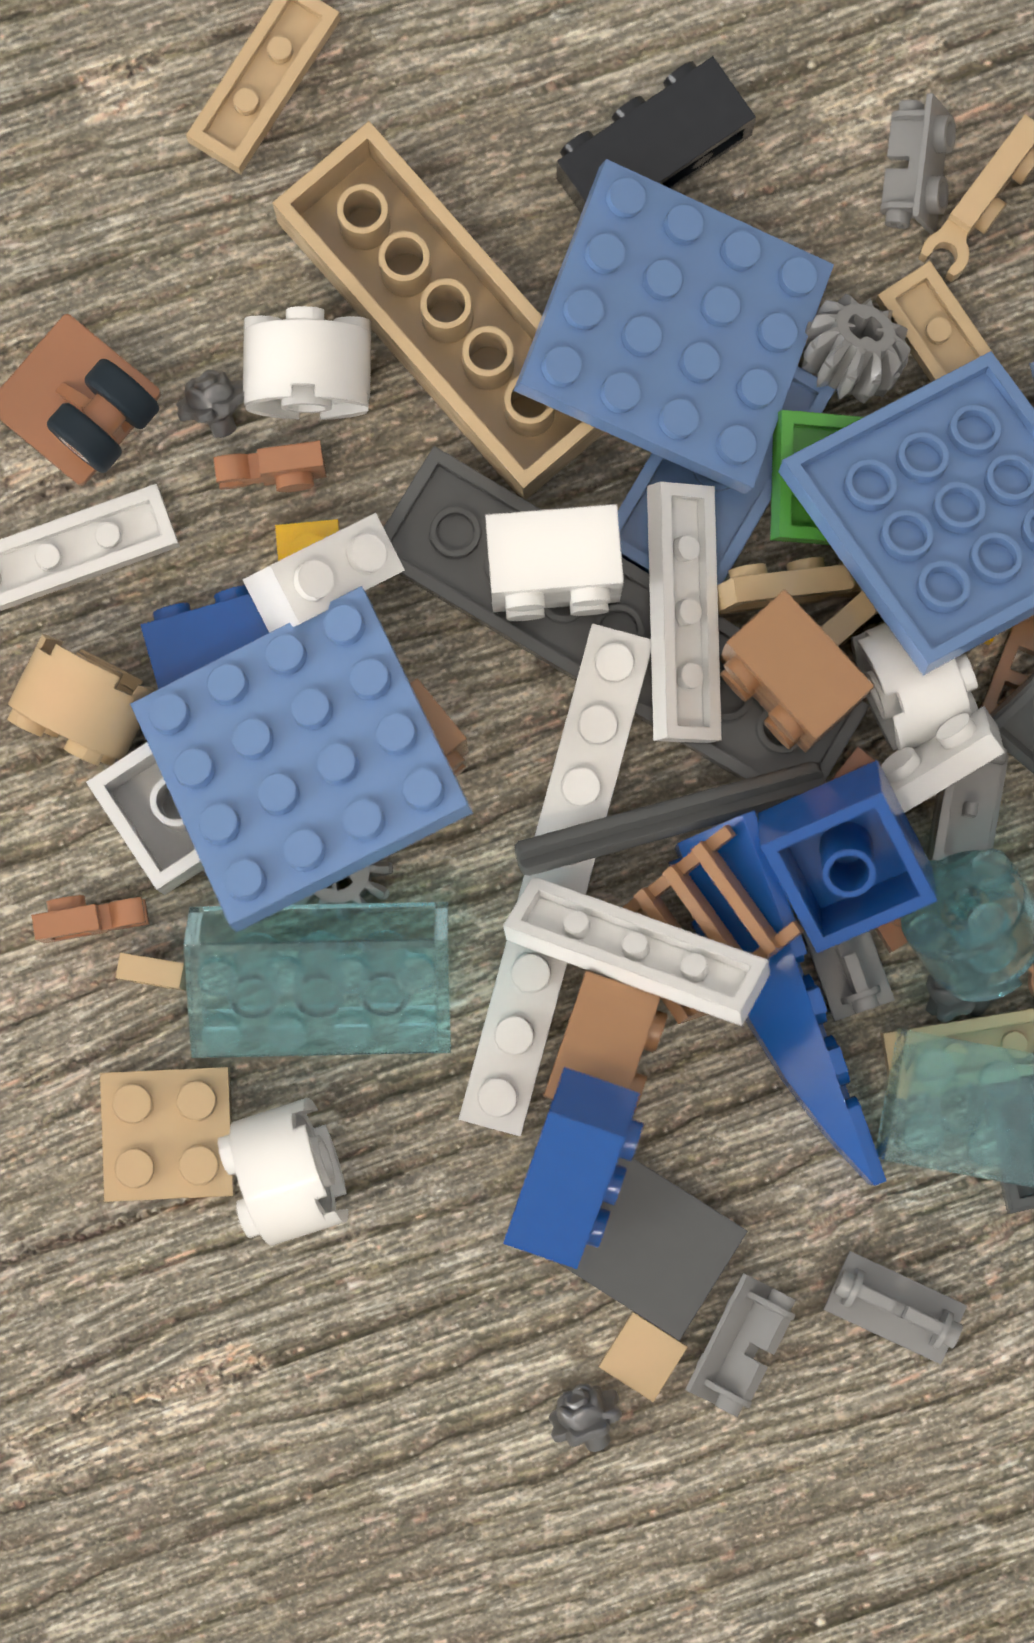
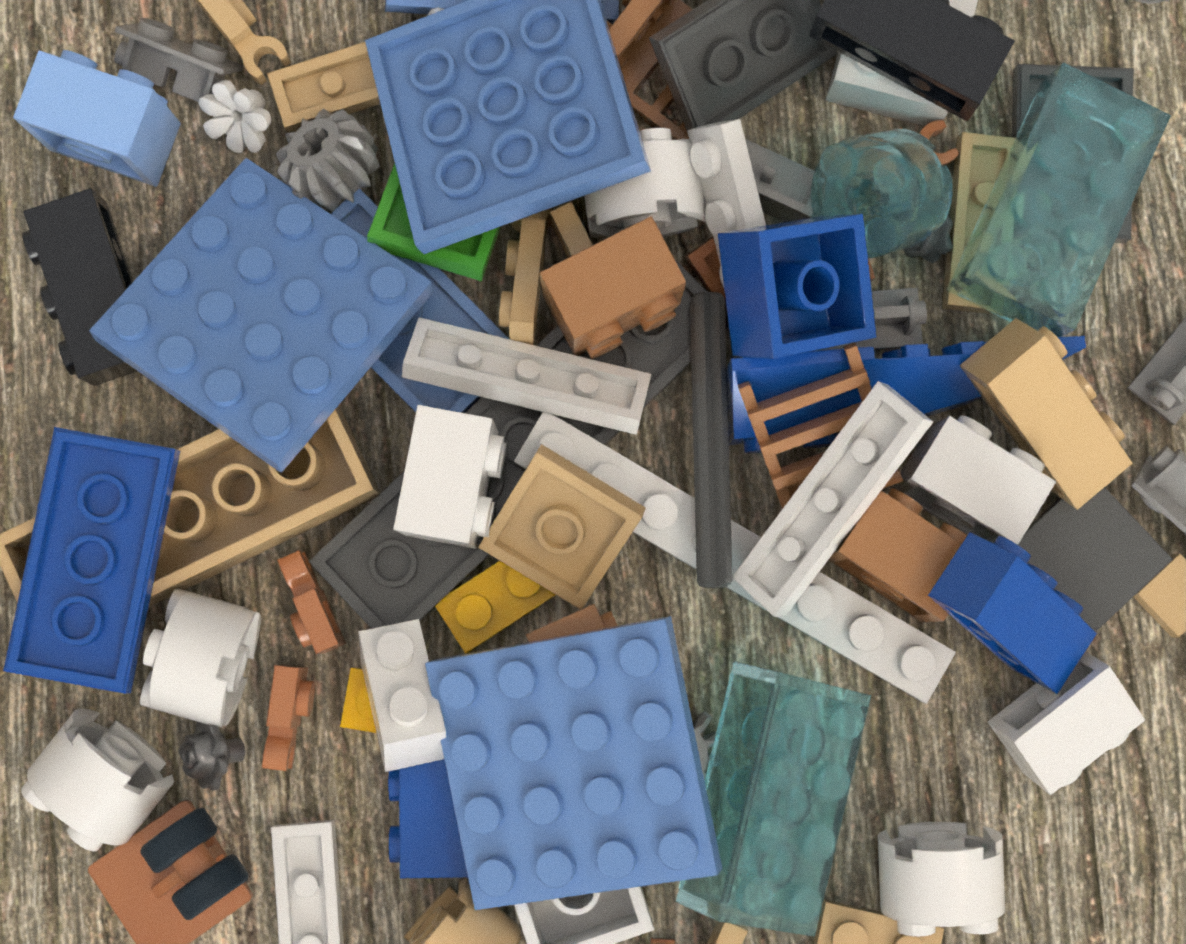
camera: 75 degrees left, 0 degrees up
none -> blue tile [3,427,180,694]
none -> light blue brick [13,50,181,187]
none -> white brick [21,709,174,852]
none -> white plant [199,80,271,153]
none -> nougat plate [277,550,346,654]
none -> yellow plate [435,561,556,654]
none -> tan plate [478,444,646,610]
none -> white brick [891,415,1056,545]
none -> tan brick [960,318,1133,510]
none -> white brick [988,651,1145,795]

